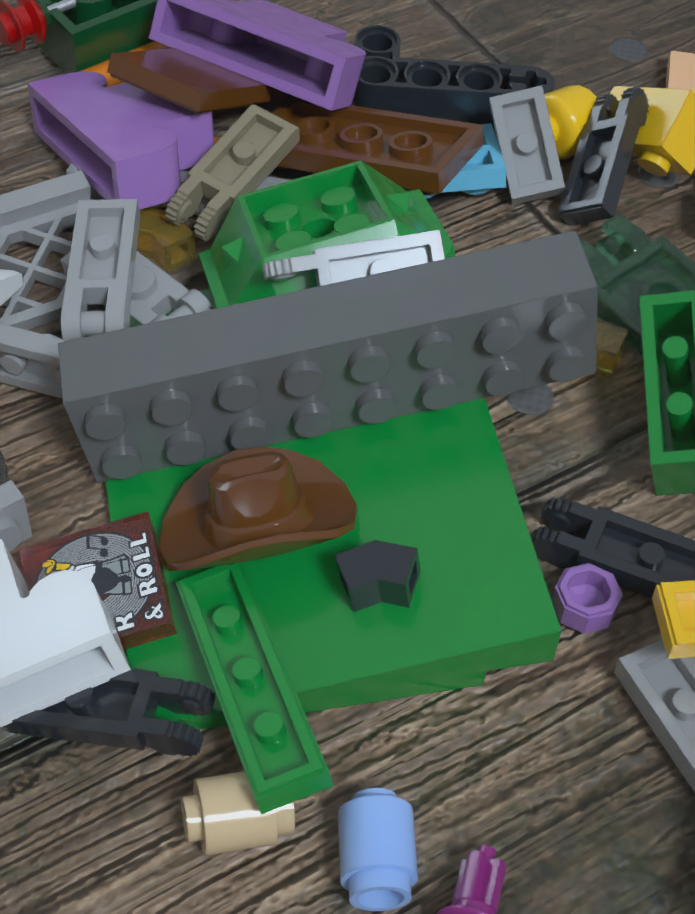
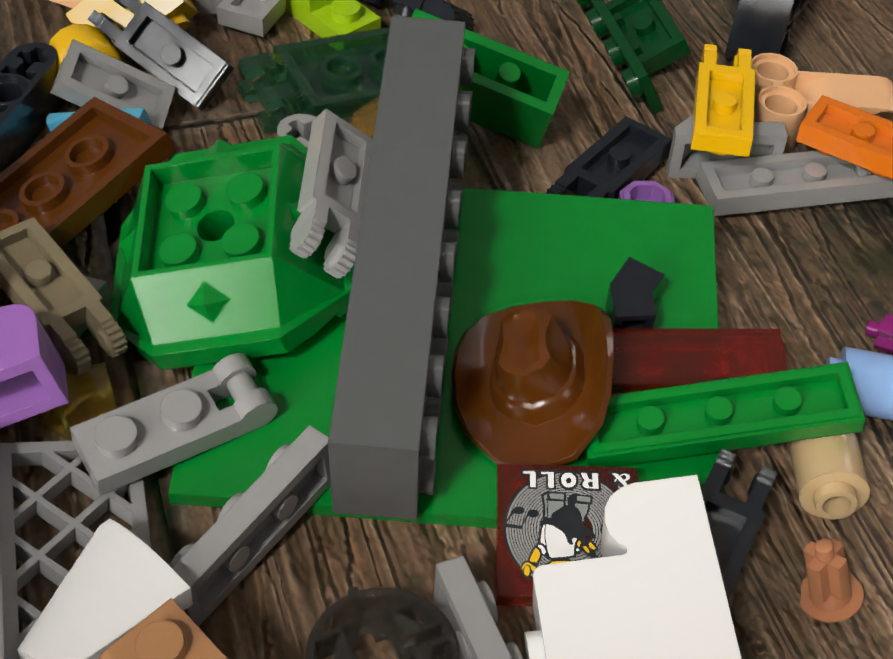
camera: 75 degrees left, 5 degrees down
light grey plate [61,199,141,341] -> none
none -> clear red tile [611,328,788,395]
none -> nougat piece [800,538,864,623]

